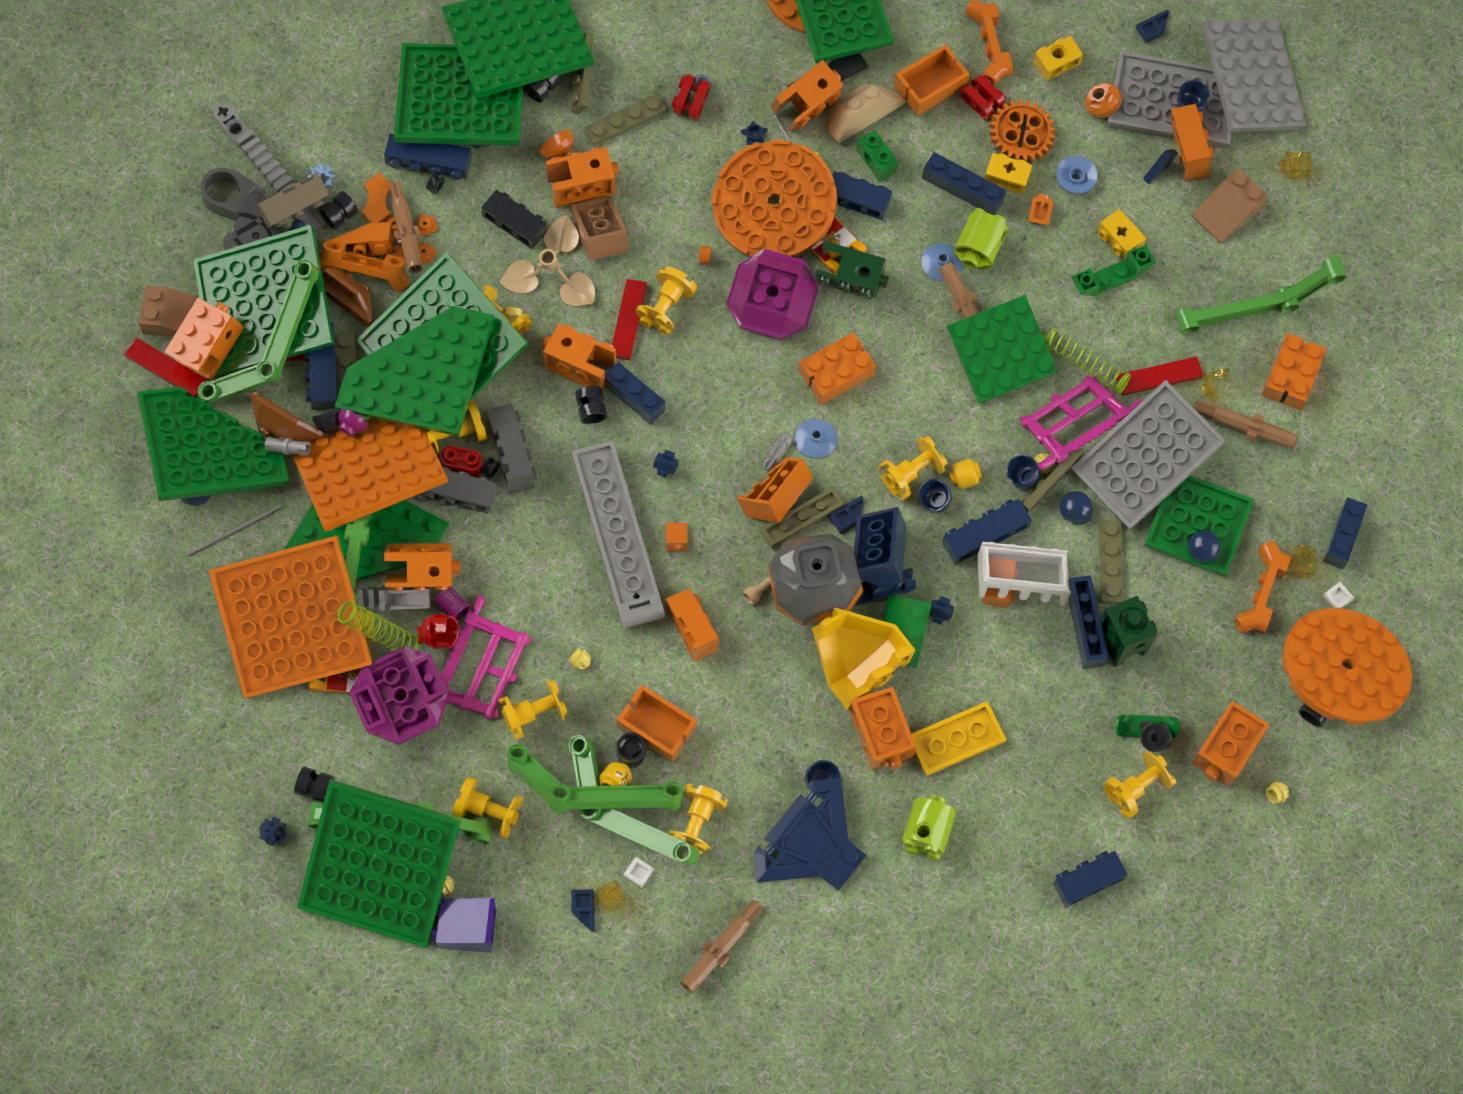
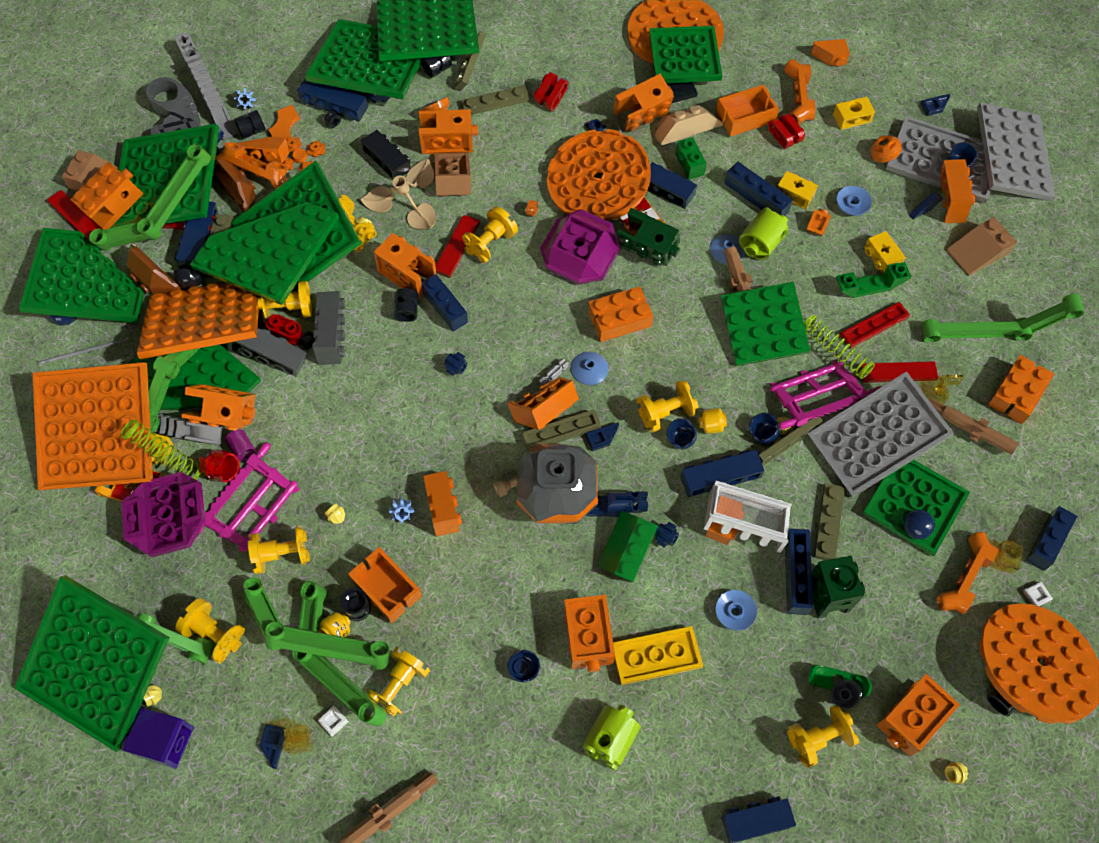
camera: 15 degrees right, 5 degrees down
dark tan wedge [256,172,330,229] -> none
dark blue gear [259,817,287,846] -> none
light grey pin [265,437,311,456] -> none
black wheel [294,766,334,803] -> none
magenta piece [338,409,368,437] -> none
medium nougat piece [390,181,423,274] -> none
light grey hinge [571,440,665,629] -> none
orange bracket [666,523,688,552] -> none
dark blue plate [753,778,867,891] -> none
yellow panel [812,607,915,711] -> none
dark blue slope [854,507,906,587] -> none
orange gear [989,99,1056,163] -> none
dark blue hair [1059,491,1093,525] -> none
clear yellow brick [1279,152,1312,179] -> none
none -> light blue gear [388,497,414,523]
none -> medium blue dish [715,590,757,631]
none -> red tile [840,301,910,349]

